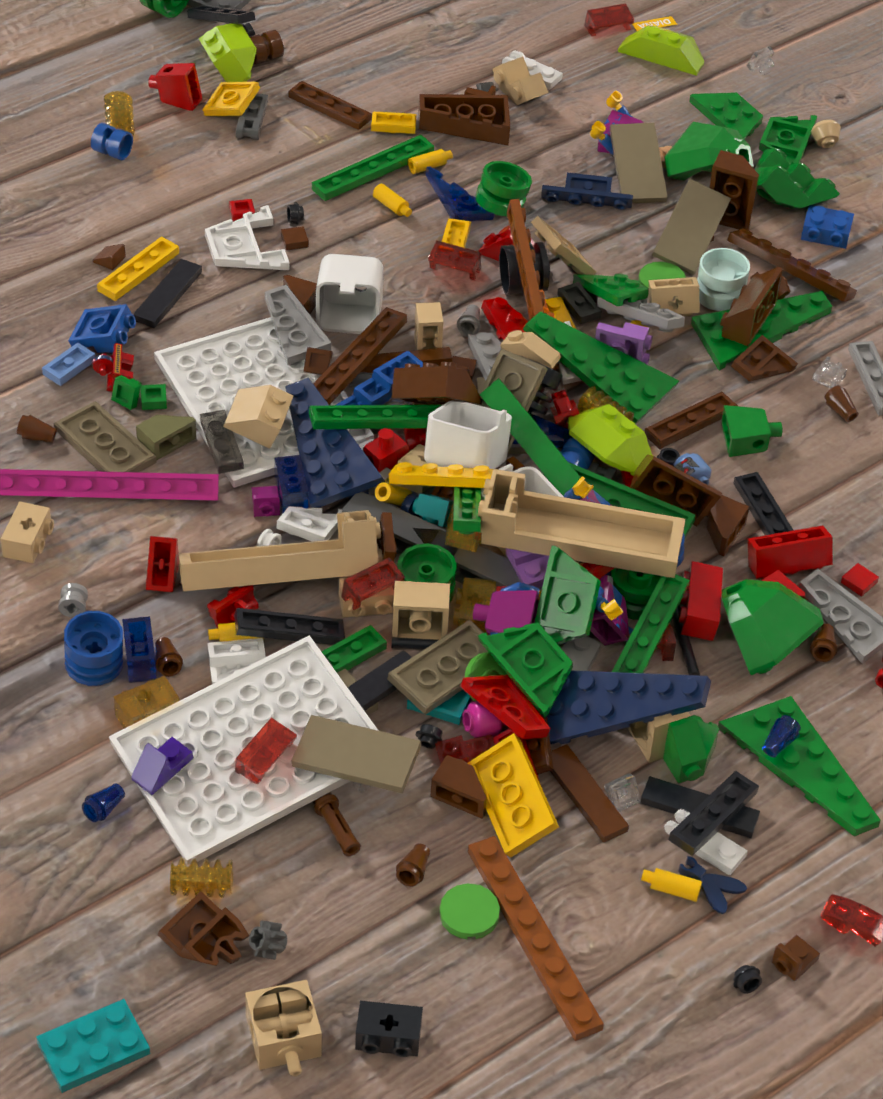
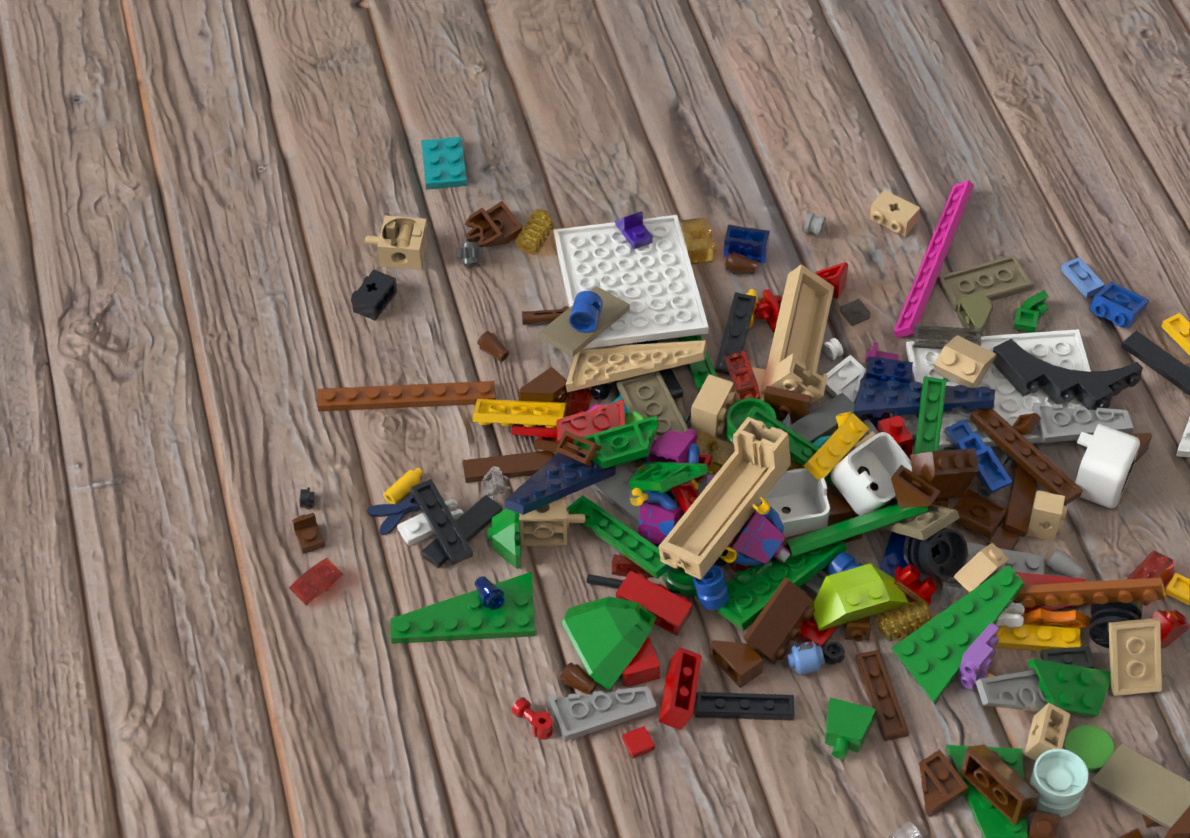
camera: 115 degrees right, 5 degrees up
reddish brown cone [17,415,57,443] -> none
blue wheel [64,611,123,686] -> none
clear blue cone [82,783,125,822] -> none
red hips [93,343,134,392] -> none
white slope [208,638,266,684] -> none
clear red hinge [235,717,297,784] -> none
bright green tile [440,883,500,939] -> none
reddish brown cone [824,385,859,422] -> none
none -> reddish brown tile [555,431,602,467]
none -> tan wing [566,340,707,392]
none -> blue wheel [569,291,603,333]
none -> clear smoke plate [840,299,871,326]
none -> reddish brown slope [891,465,940,508]
none -> black arch [993,339,1143,410]

